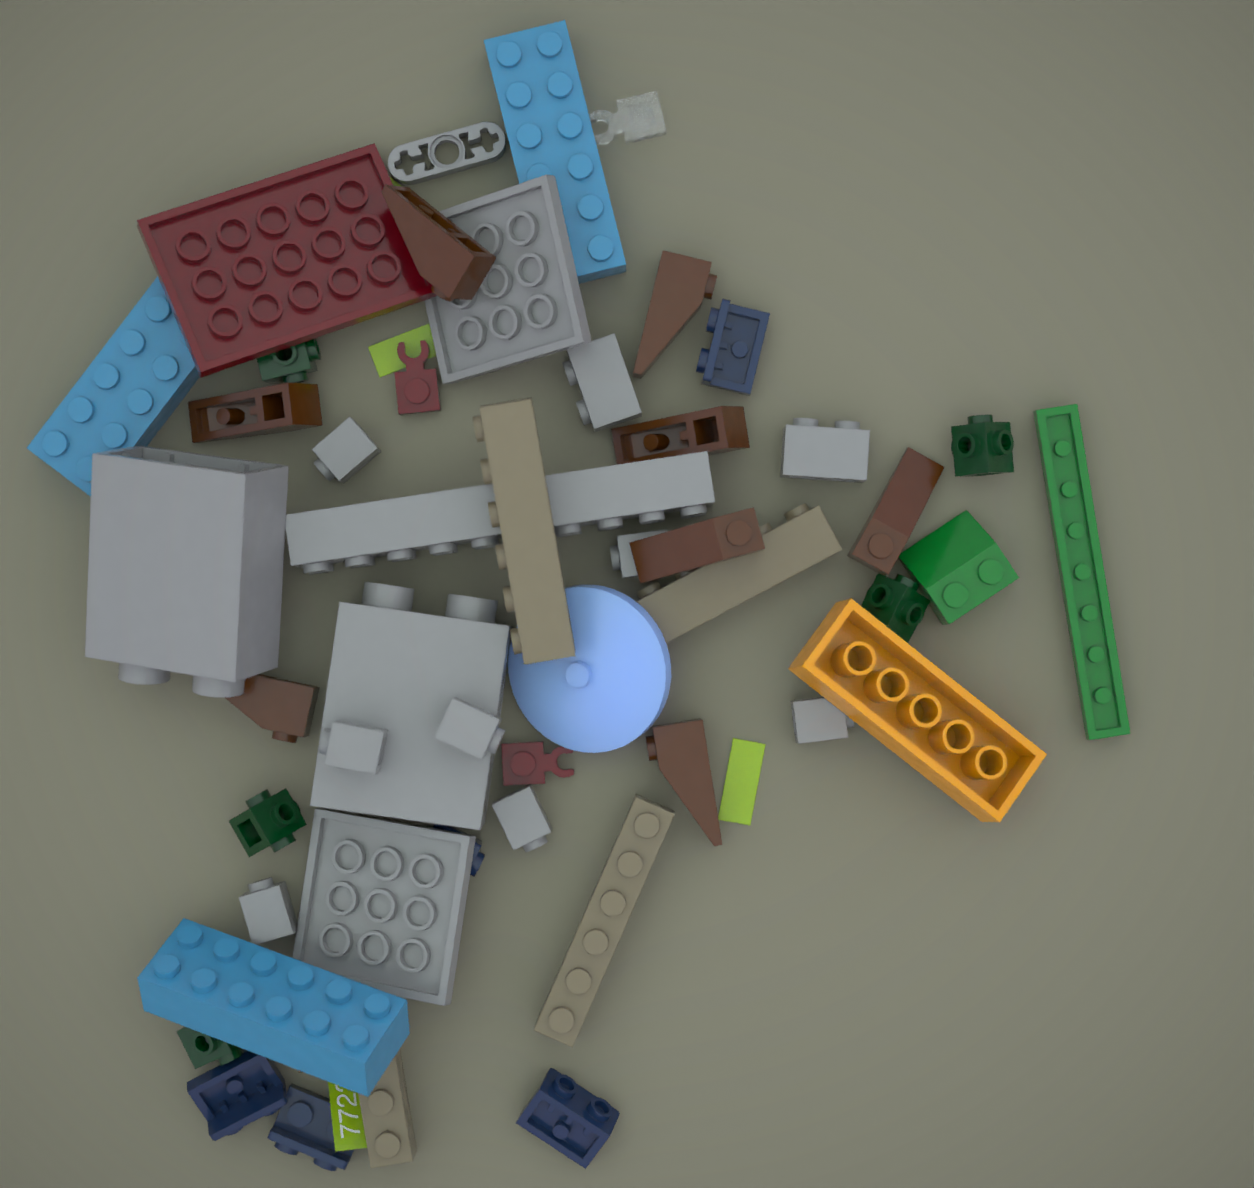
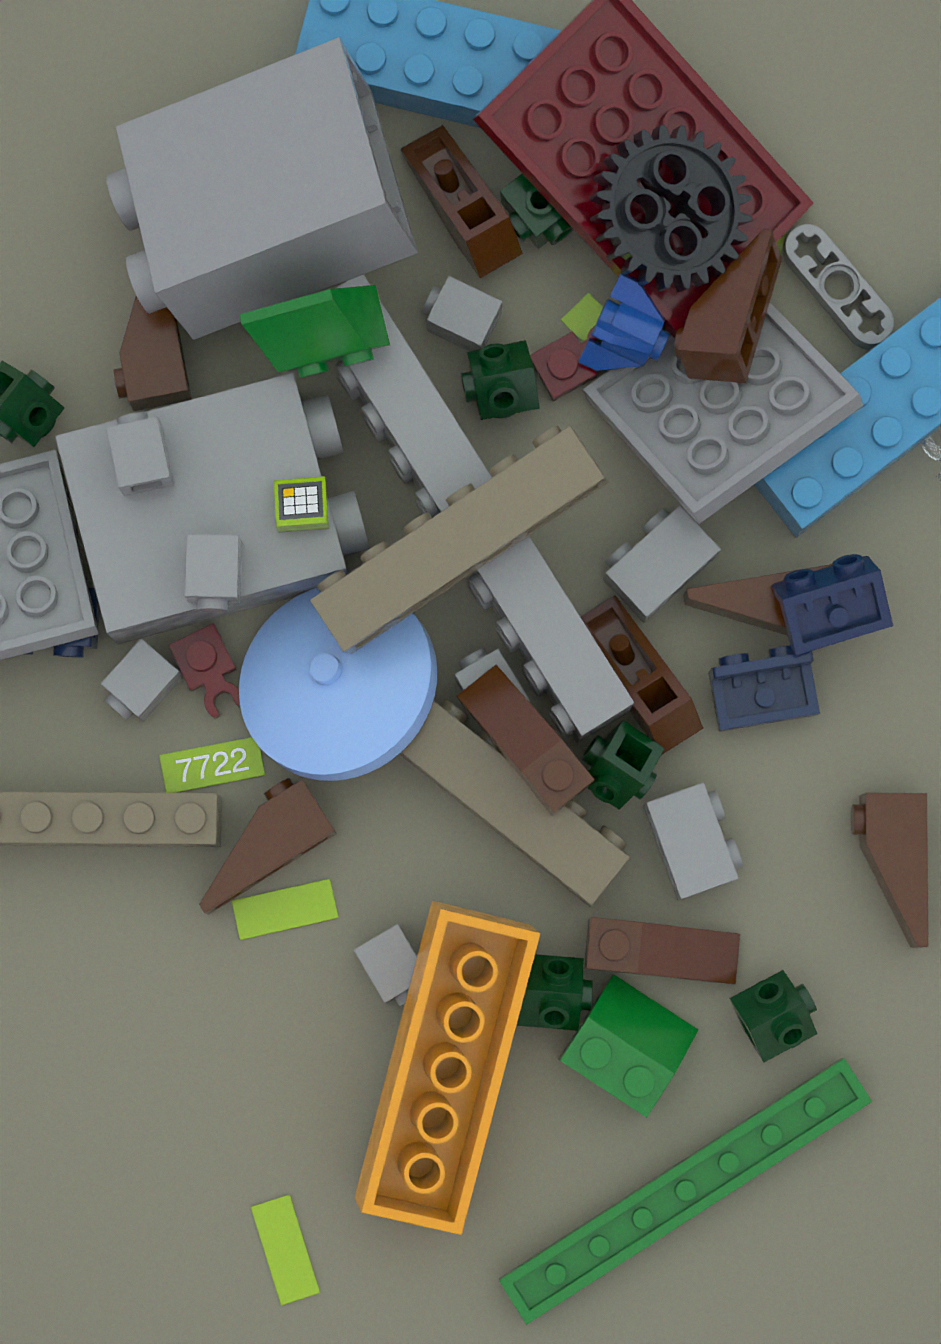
camera: 70 degrees right, 5 degrees down
none -> lime sticker [159,737,265,793]
none -> green slope [239,285,390,378]
none -> lime sticker [251,1194,320,1306]
none -> slope [274,476,329,532]
none -> dark green brick [461,340,540,420]
none -> blue brick [578,274,670,371]
none -> dark green brick [581,720,665,810]
none -> black gear [590,125,752,292]
none -> dark blue bracket [772,554,893,655]
none -> reddish brown slope [851,793,928,948]

